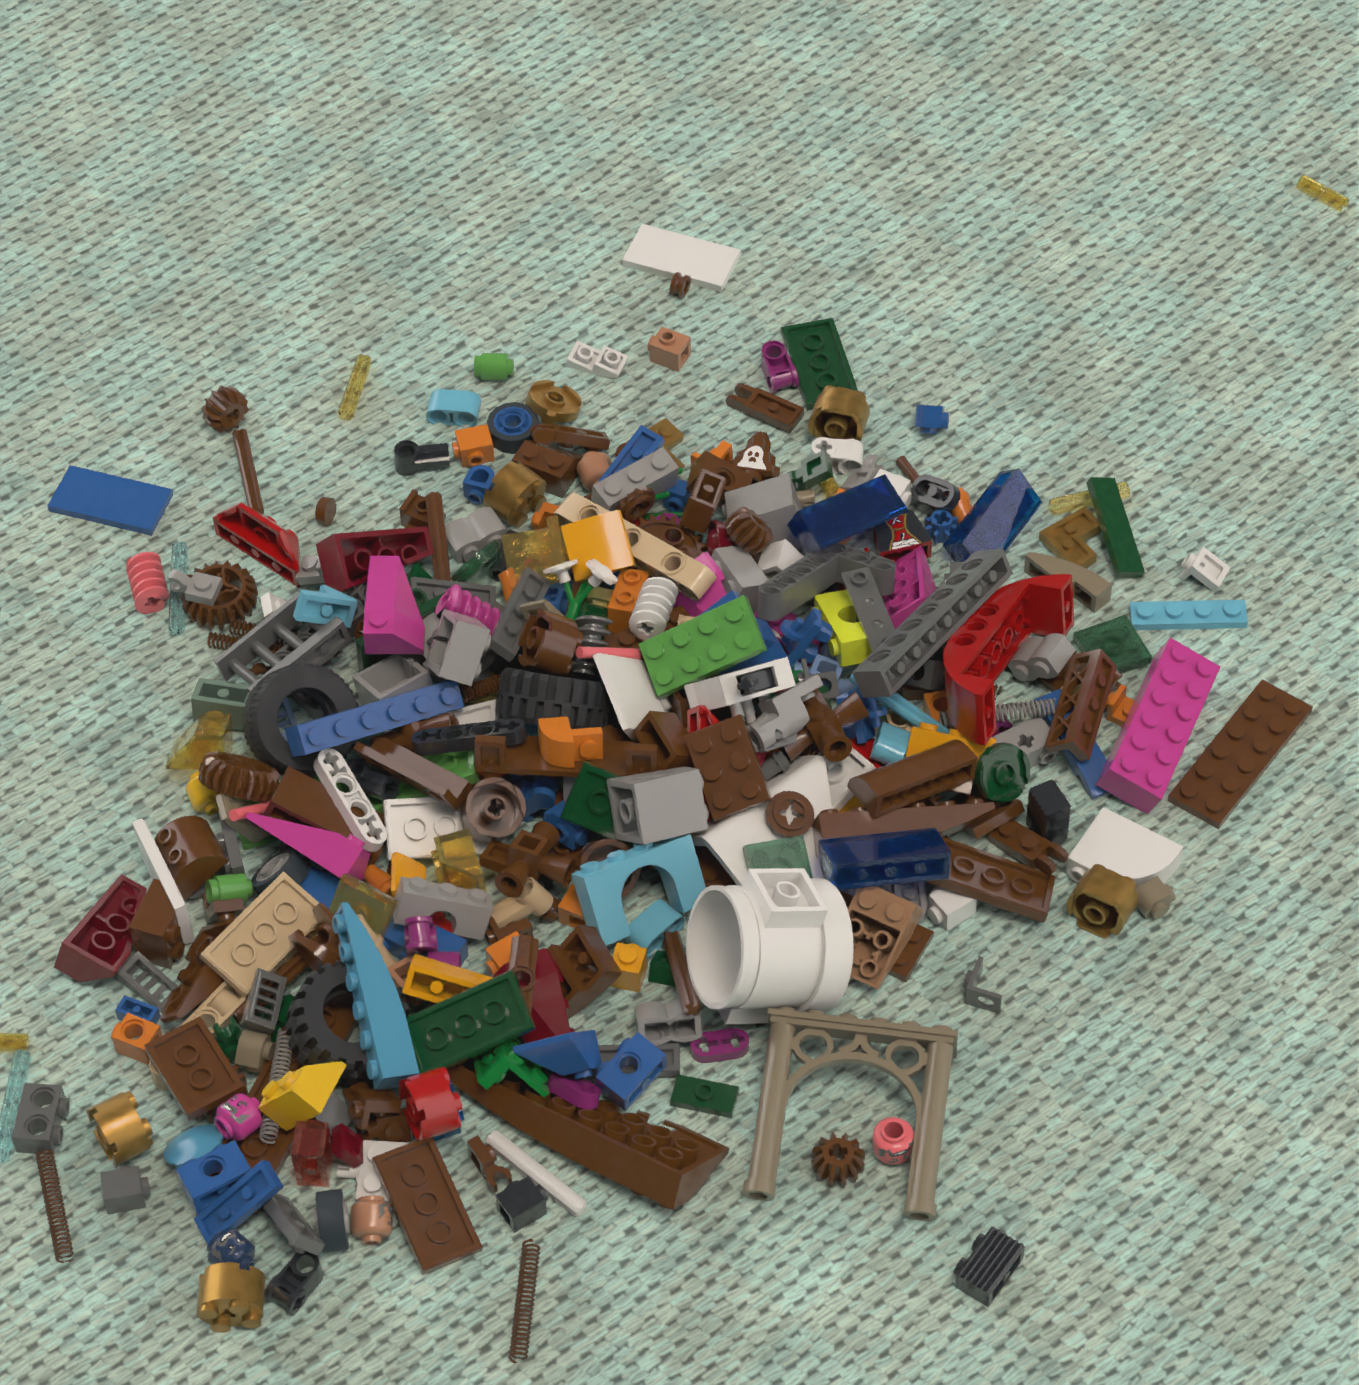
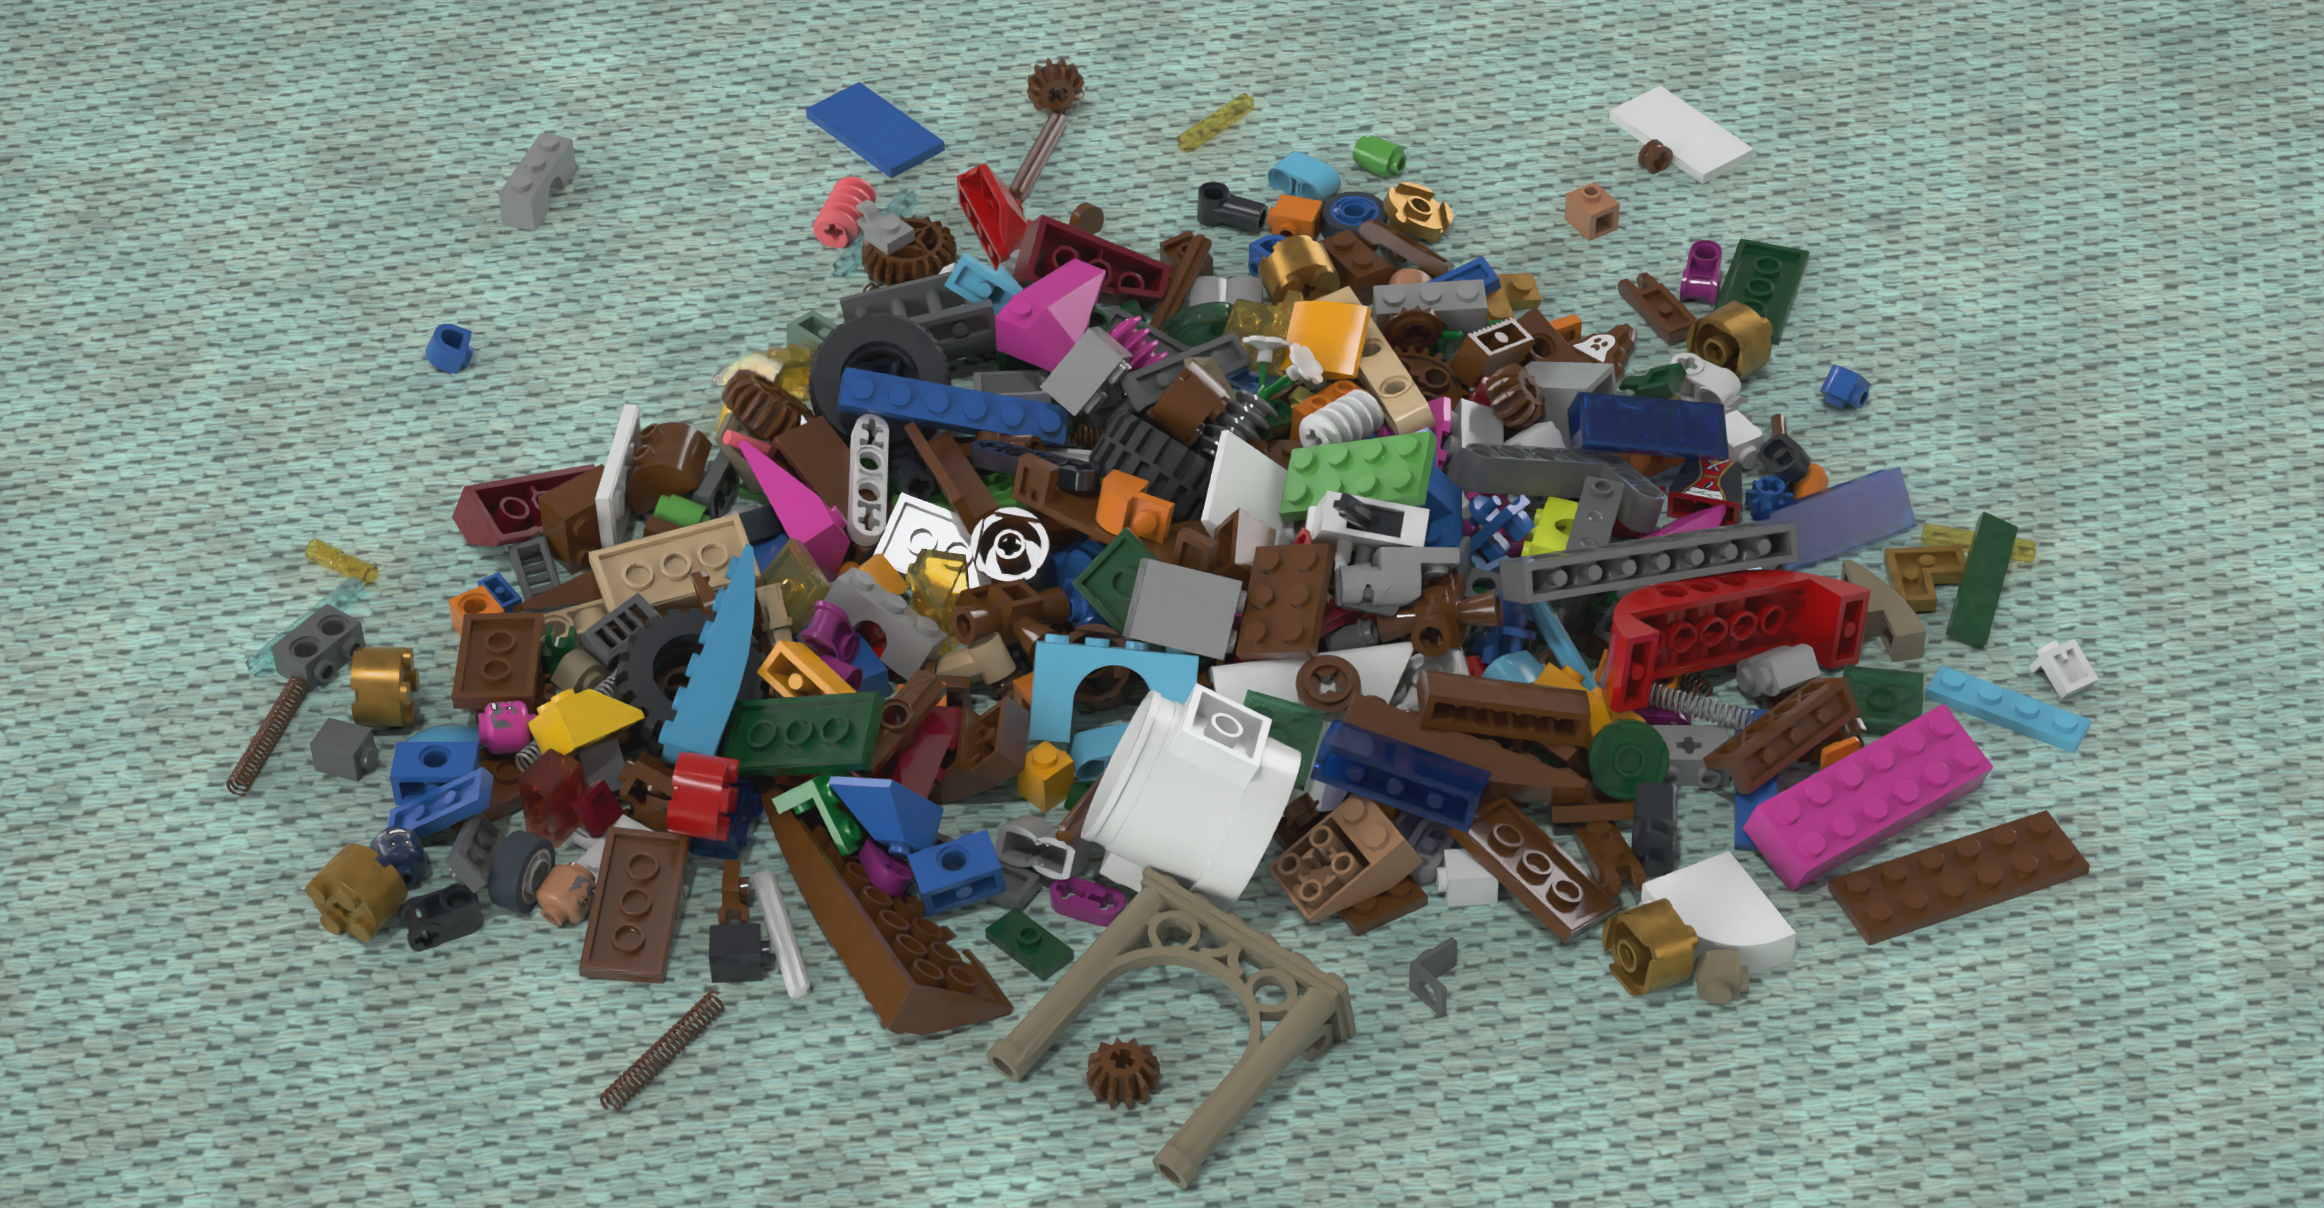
camera: 30 degrees right, 10 degrees down
white slope [565,340,628,378] -> none
coral bar [576,646,644,661] -> none
coral head [872,1117,914,1165] -> none

